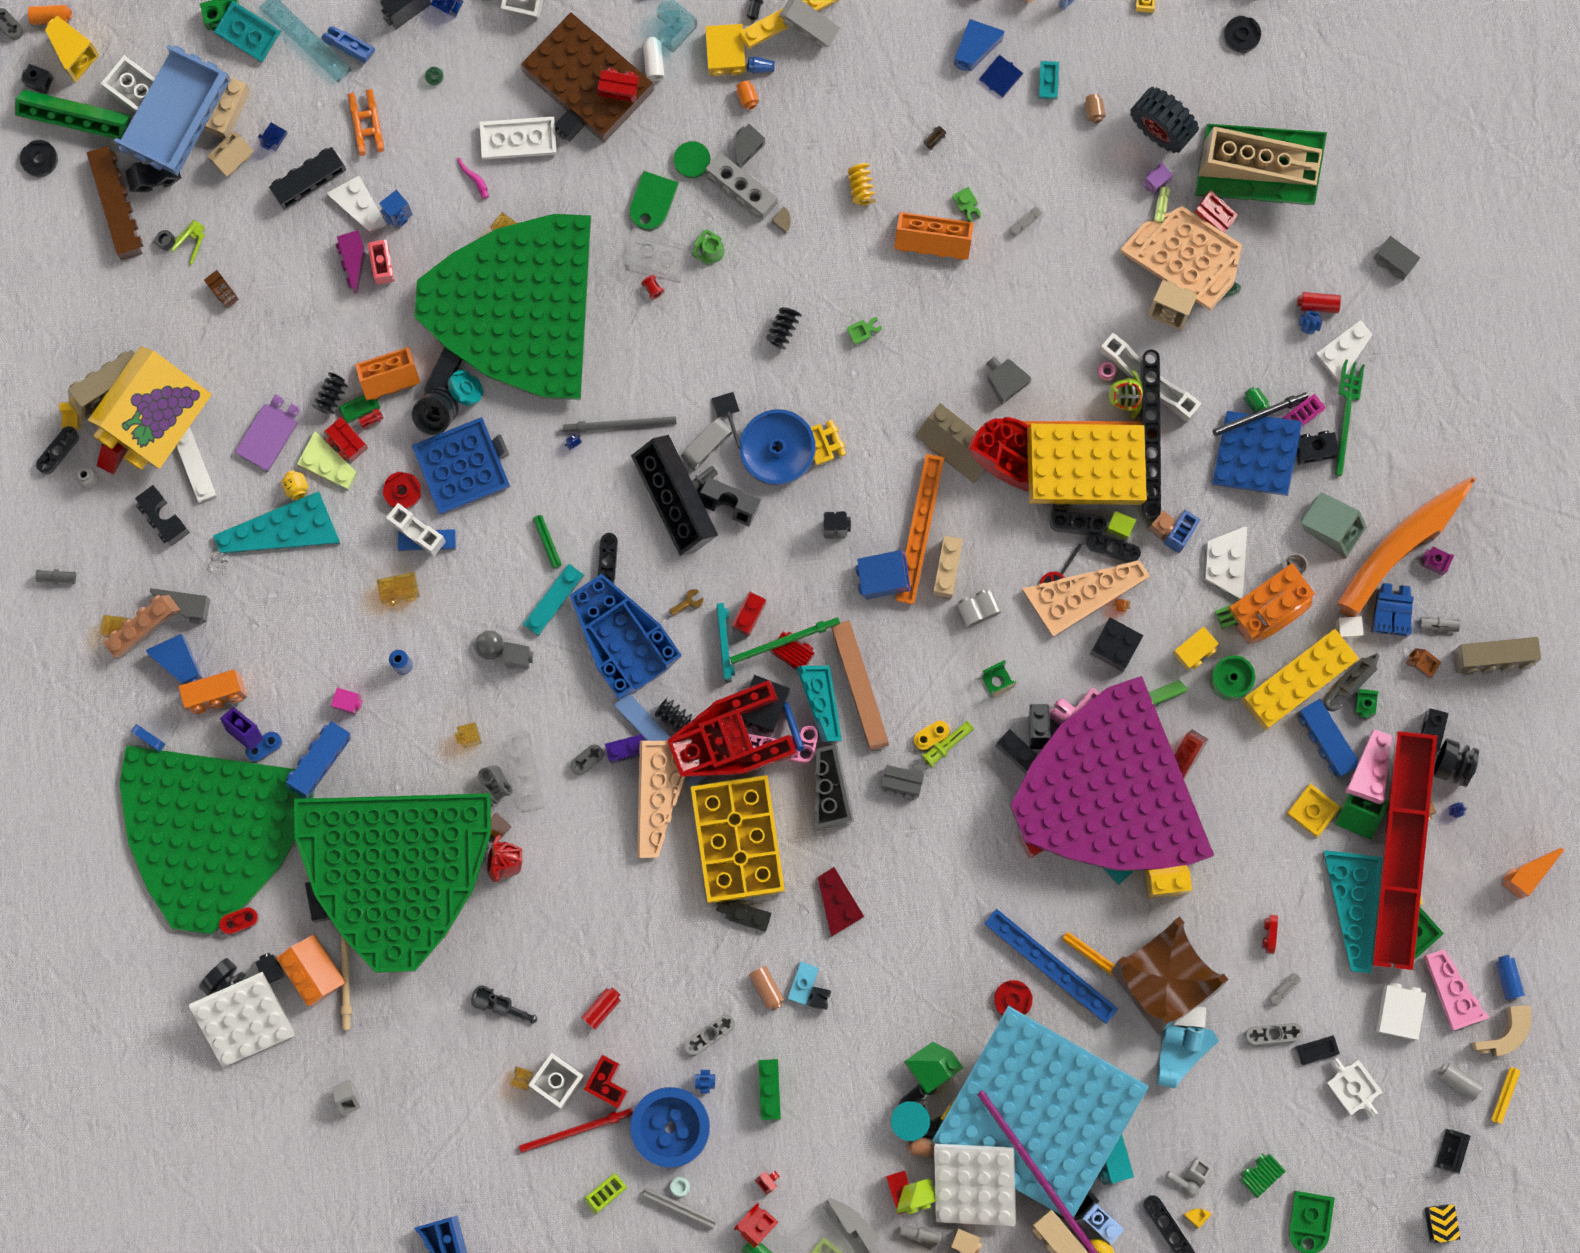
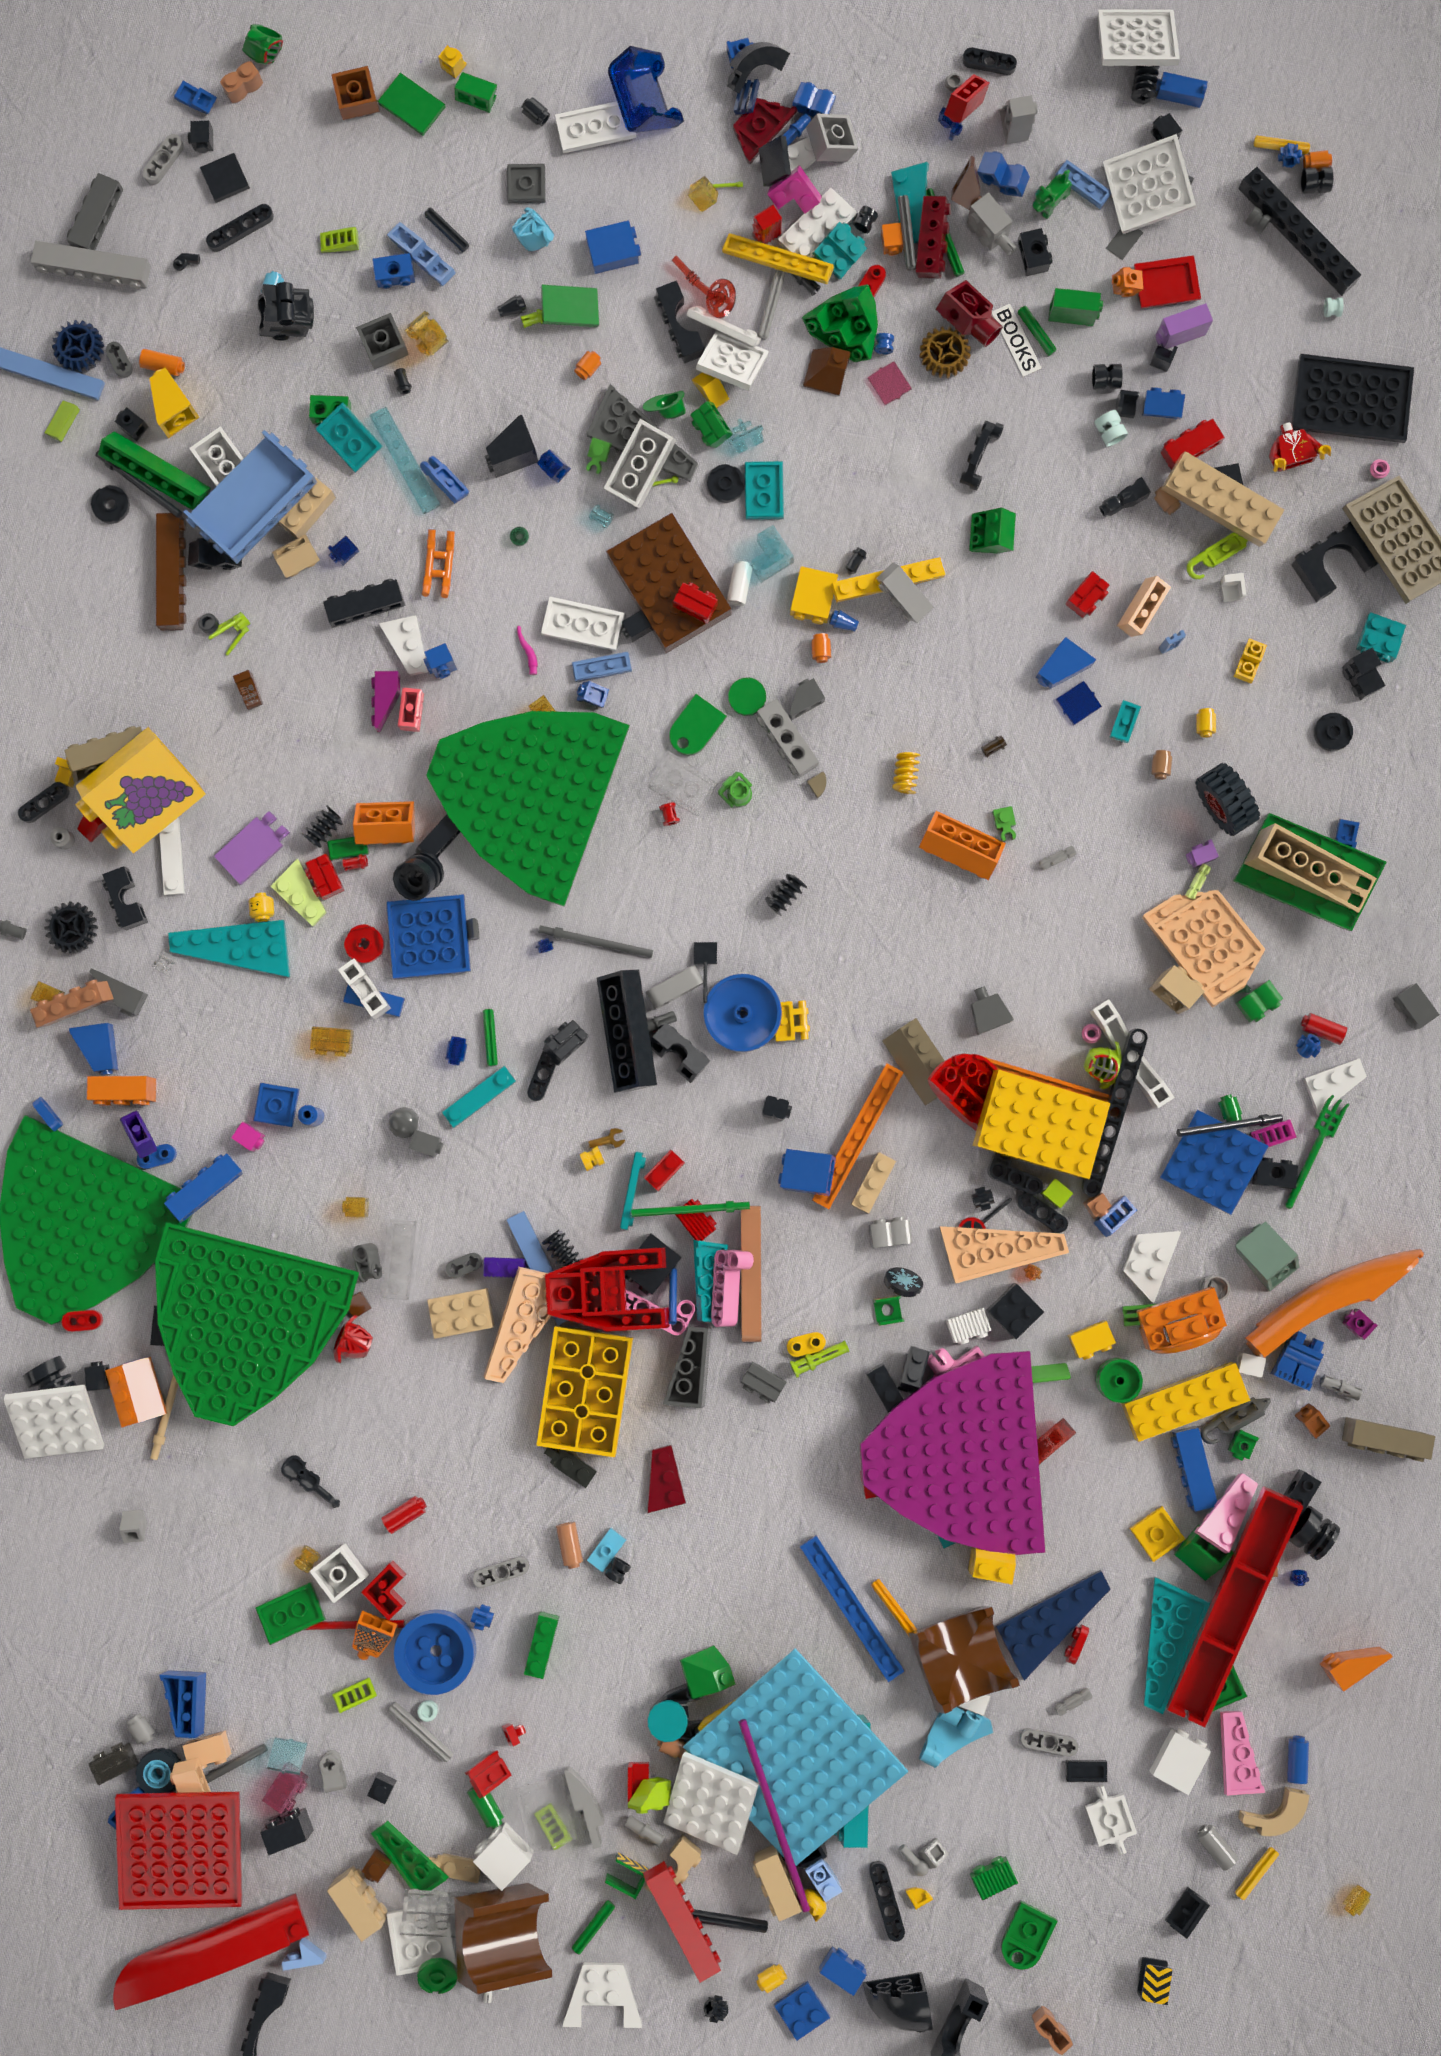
camera: 20 degrees right, 5 degrees up
teal tile [448,370,484,406] -> none
blue wedge [570,573,682,699] -> none
bright green plate [847,317,882,346] -> none
red tile [994,980,1033,1016] -> none
plate [1194,190,1238,233] -> none
none -> black gear [44,901,98,954]
none -> black bar [95,450,182,518]
none -> blue plate [253,1083,300,1128]
none -> green tile [255,1582,326,1645]
none -> orange torso [352,1611,397,1660]
none -> tan brick [427,1288,495,1339]
none -> clear blue brick [445,1036,468,1066]
none -> black brick [543,1020,589,1066]
none -> medium blue tile [572,652,632,682]
none -> bracket [577,681,609,708]
none -> yellow wheel [580,1146,605,1171]
none -> clear light blue bush [589,504,614,529]
none -> bright pink beam [711,1250,754,1327]
none -> black tile [884,1267,923,1297]
none -> white brick [945,1308,991,1345]
none -> black gear [971,1187,995,1211]
none -> dark blue wing [995,1570,1111,1681]
none -> yellow brick [1196,708,1216,738]
none -> green brick [1235,980,1283,1022]
none -> blue slope [1335,819,1360,849]

